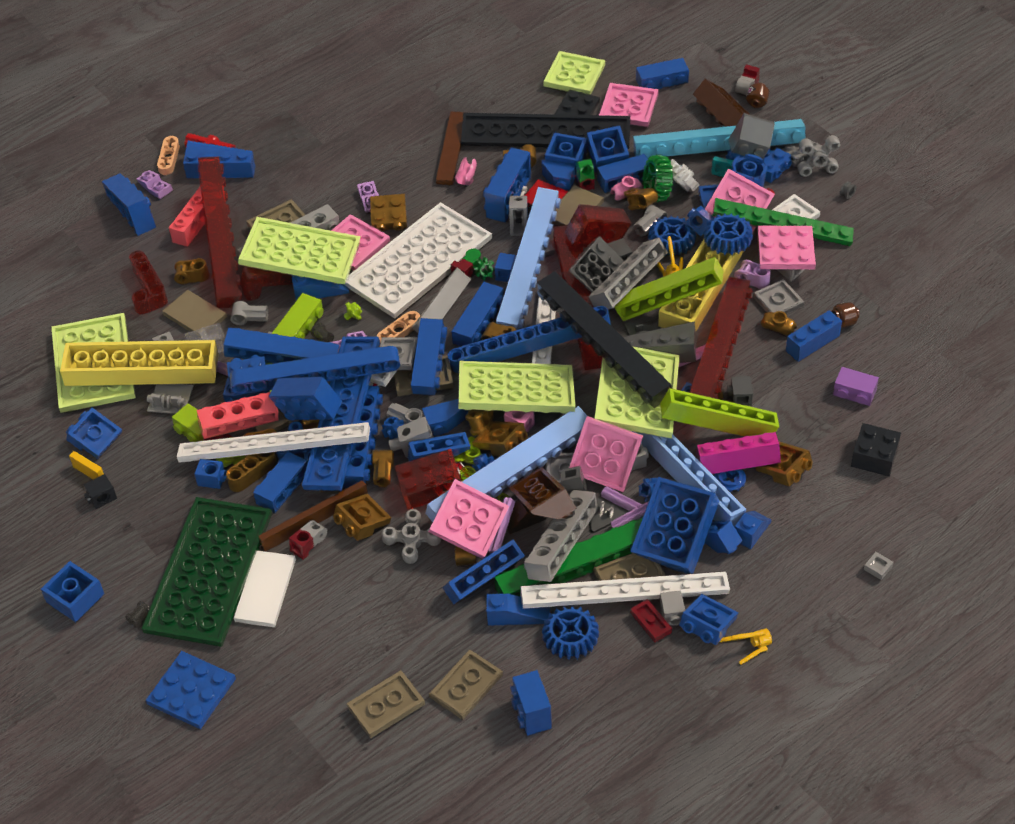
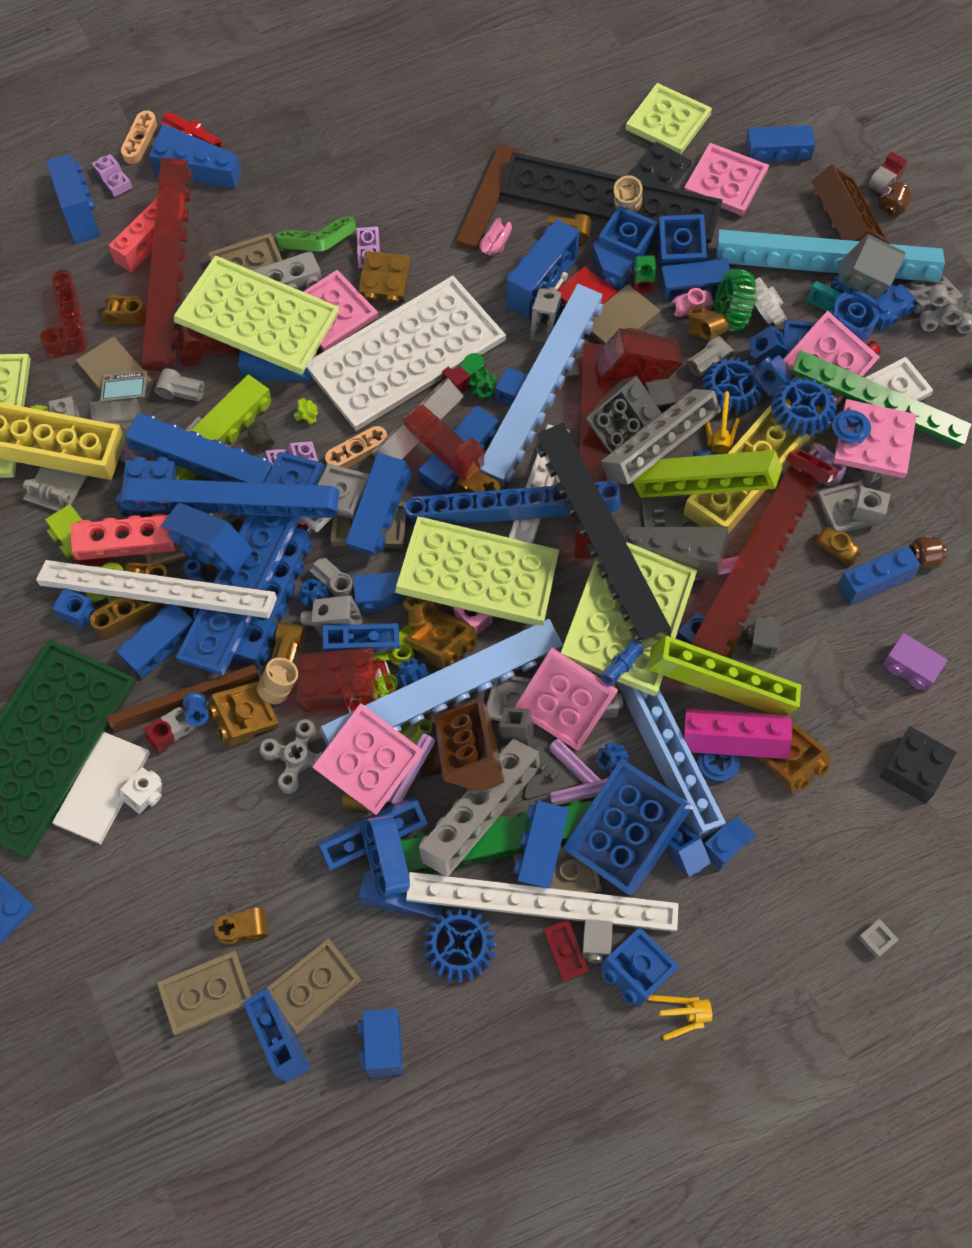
camera: 10 degrees right, 15 degrees up
none -> sticker [100,370,147,401]
none -> white brick [120,767,162,814]
none -> blue bush [183,692,209,726]
none -> pearl gold piece [214,908,269,945]
none -> blue slope [243,988,311,1083]
none -> tan wheel [257,657,298,704]
none -> bright green beam [275,217,356,251]
none -> blue beam [362,815,410,897]
none -> clear red beam [402,404,484,481]
none -> blue brick [513,800,569,889]
none -> blue pin [600,640,644,686]
none -> tan wheel [614,176,642,213]
none -> blue brick [748,326,789,362]
none -> dark red plate [785,448,839,483]
none -> blue gear [831,410,871,445]
none -> light grey brick [850,487,891,526]

